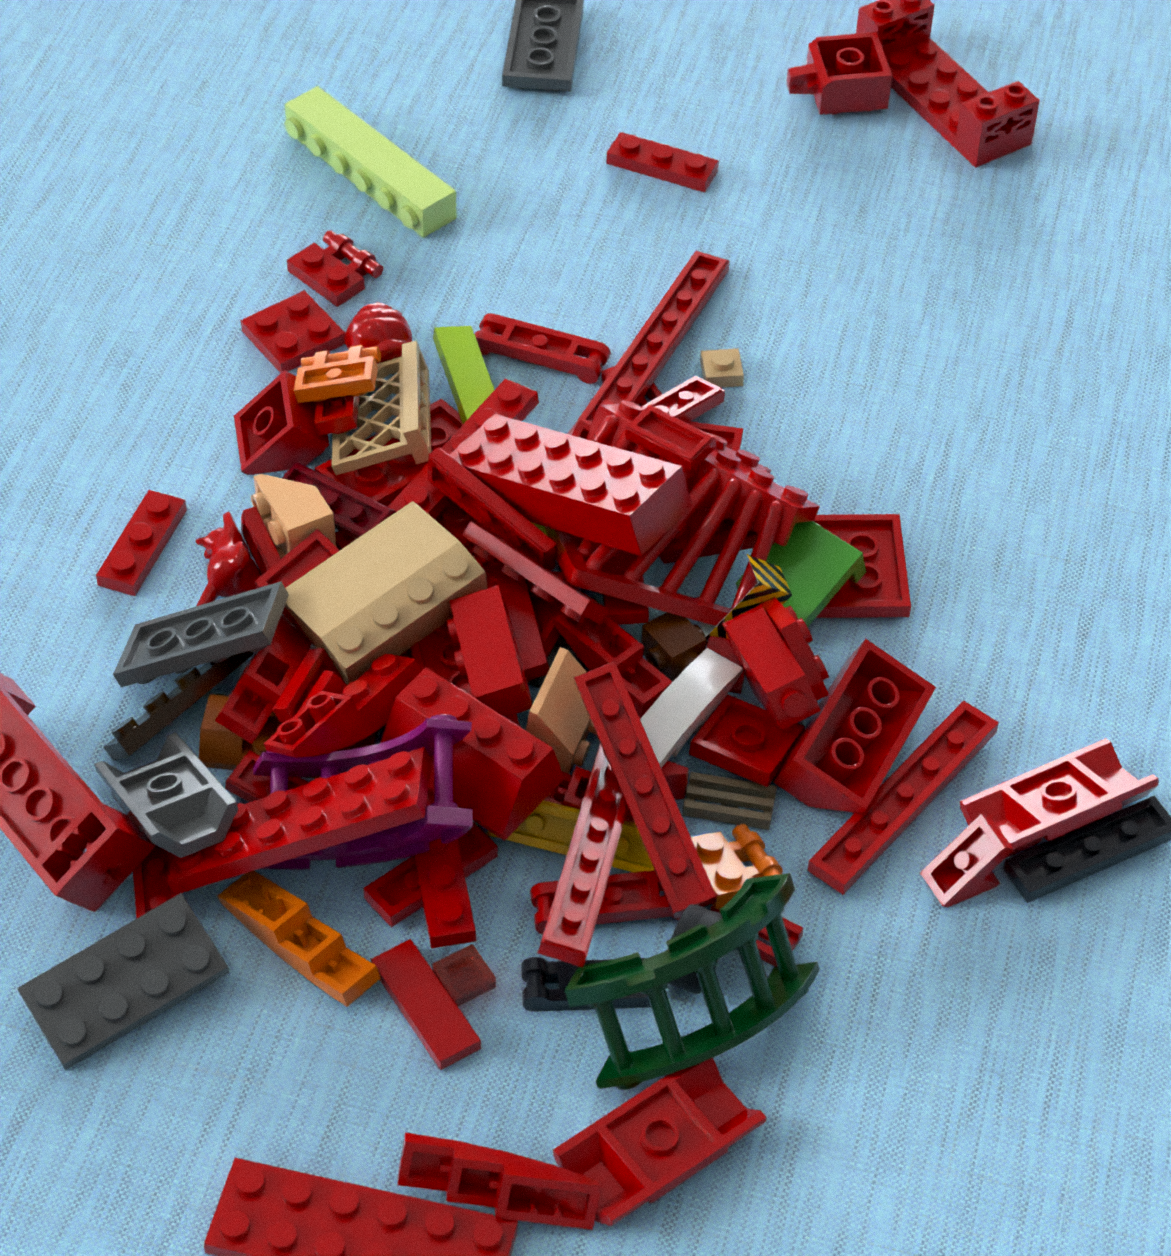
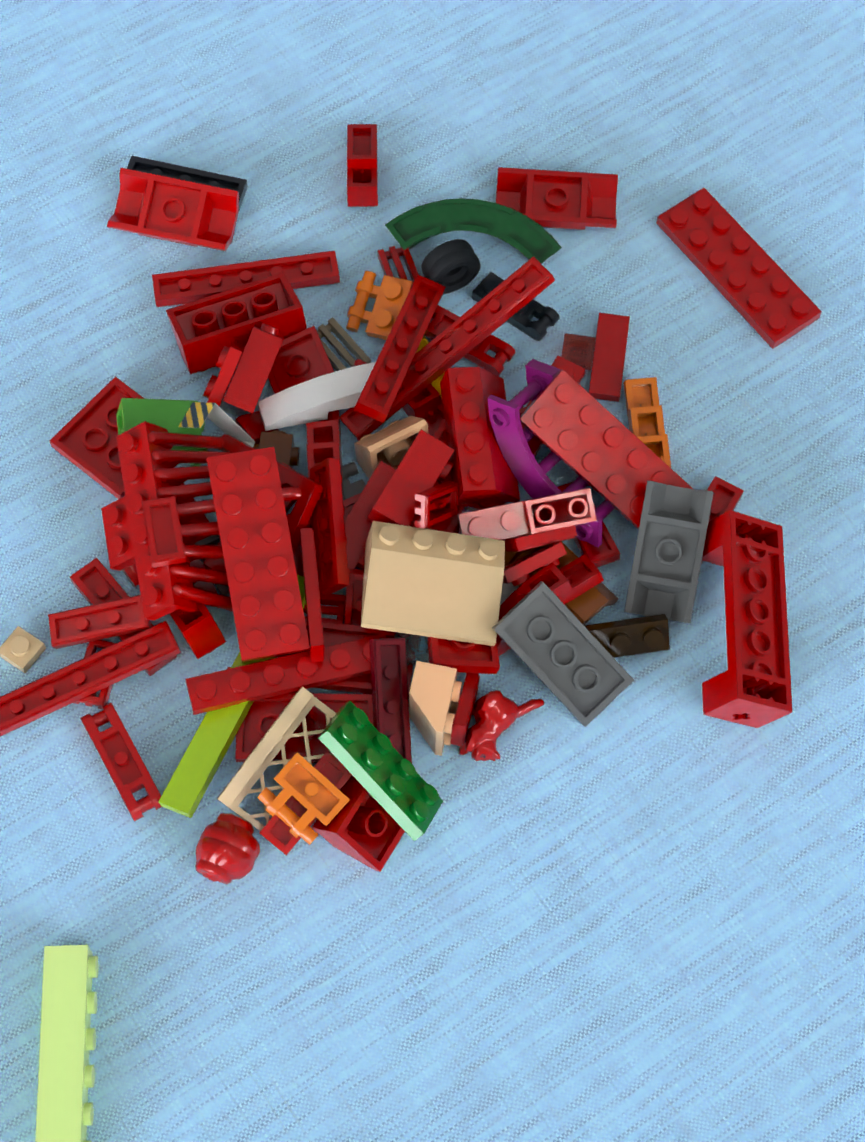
camera: 140 degrees left, 15 degrees up
dark grey plate [17,893,229,1070] -> none
red plate [96,490,187,596] -> none
red plate [240,290,345,373] -> none
red plate [287,230,383,307] -> none
red slope [397,1132,602,1230] -> none
slope [920,814,1014,908] -> none
none -> green plate [318,701,443,841]
none -> red slope [347,124,378,207]
none -> red tile [415,481,459,529]

